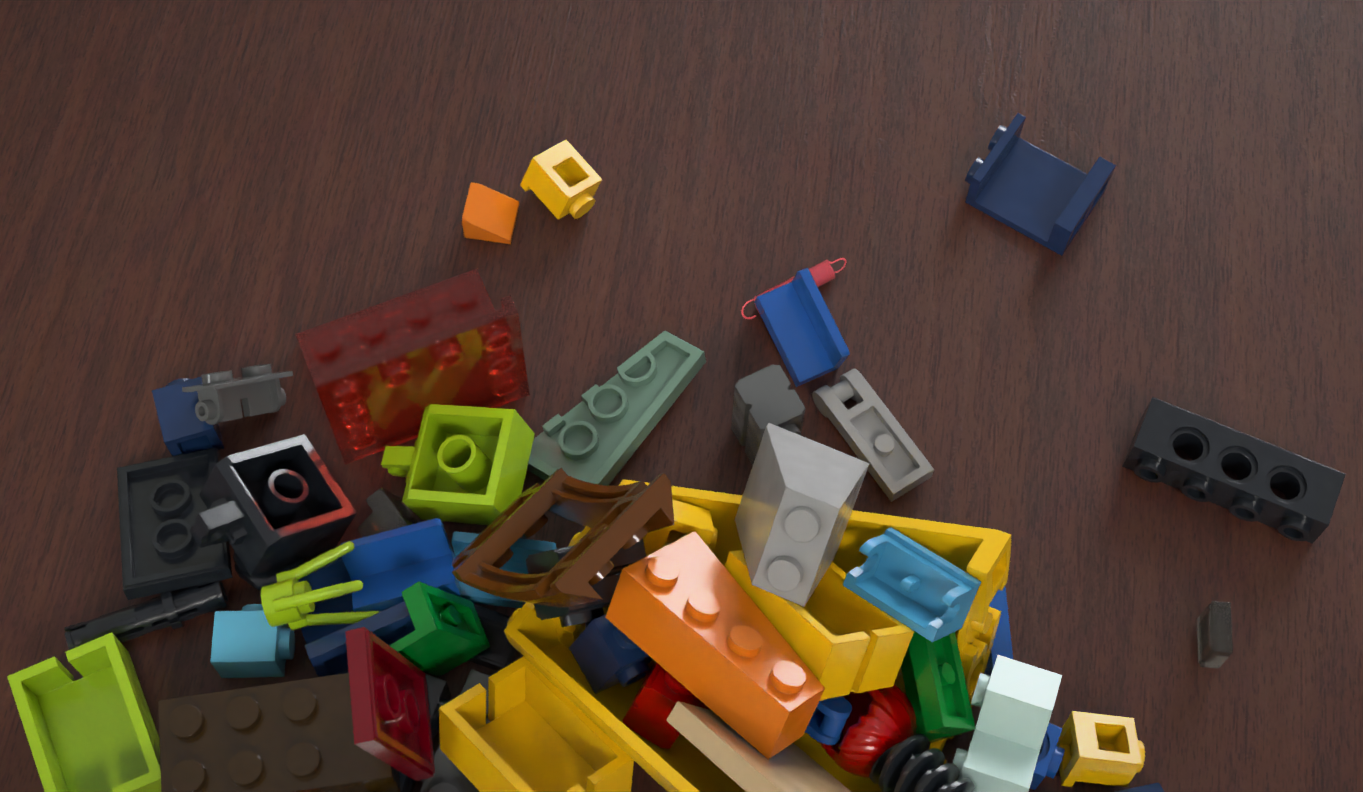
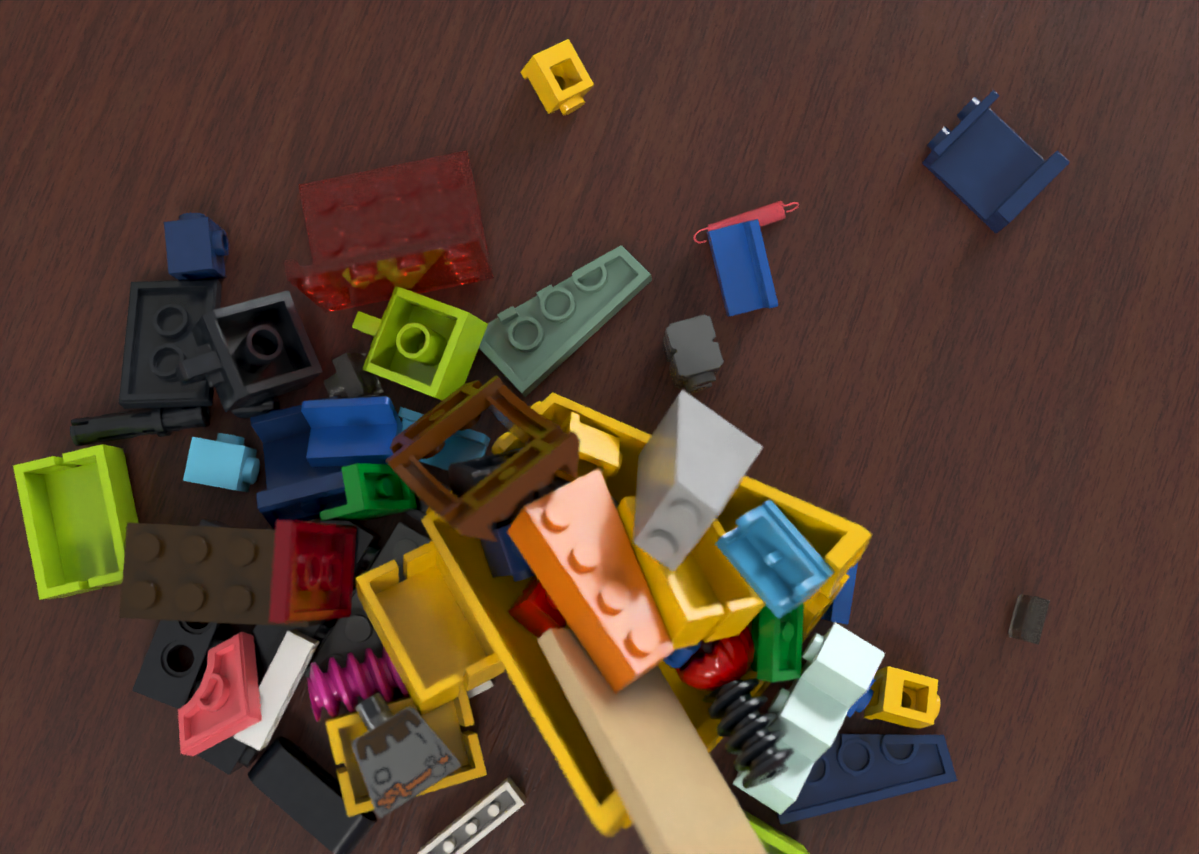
camera: 15 degrees right, 20 degrees up
dark grey hinge [182,364,293,425] -> none
lime plant [261,541,381,630] -> none
orange slope [462,182,519,244] -> none
light grey plate [812,368,934,502] -> none
black brick [1123,397,1346,544] -> none

